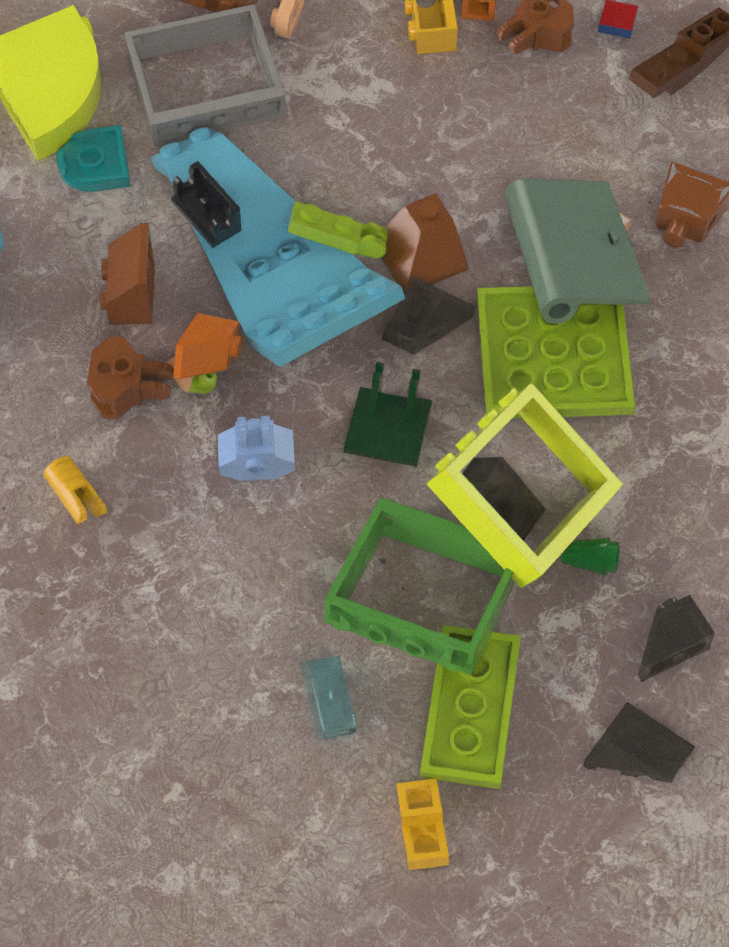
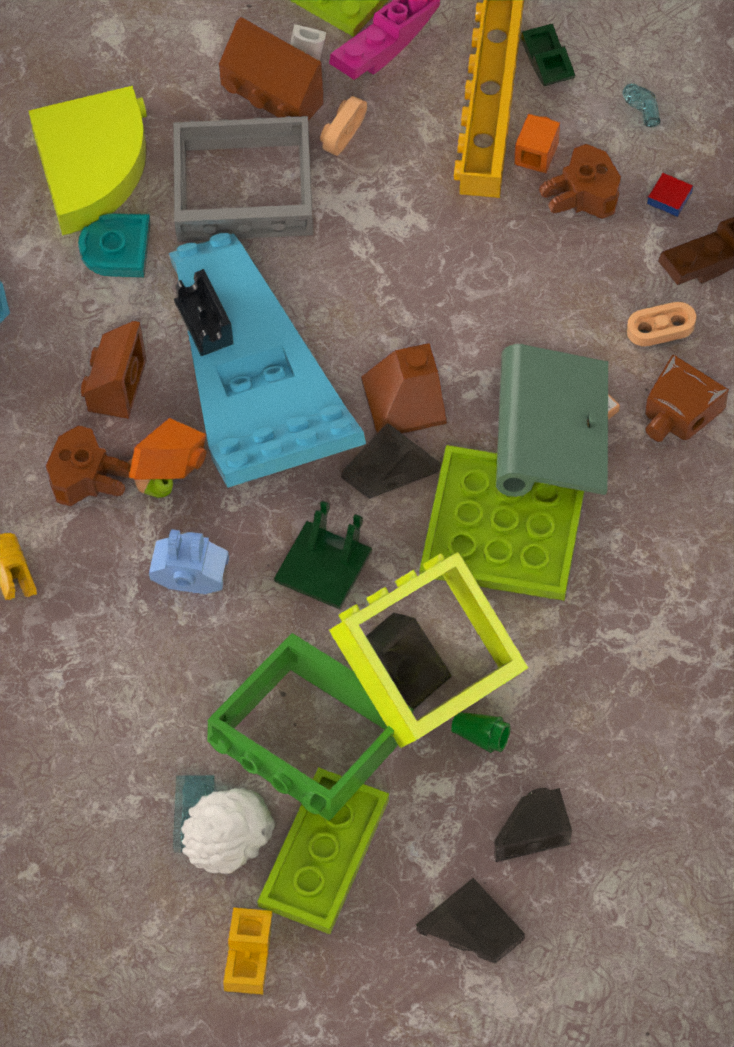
camera: 15 degrees right, 0 degrees up
lime hinge [288,201,388,259] -> none
none -> white hair [181,787,275,874]
none -> light nougat plate [627,302,696,347]

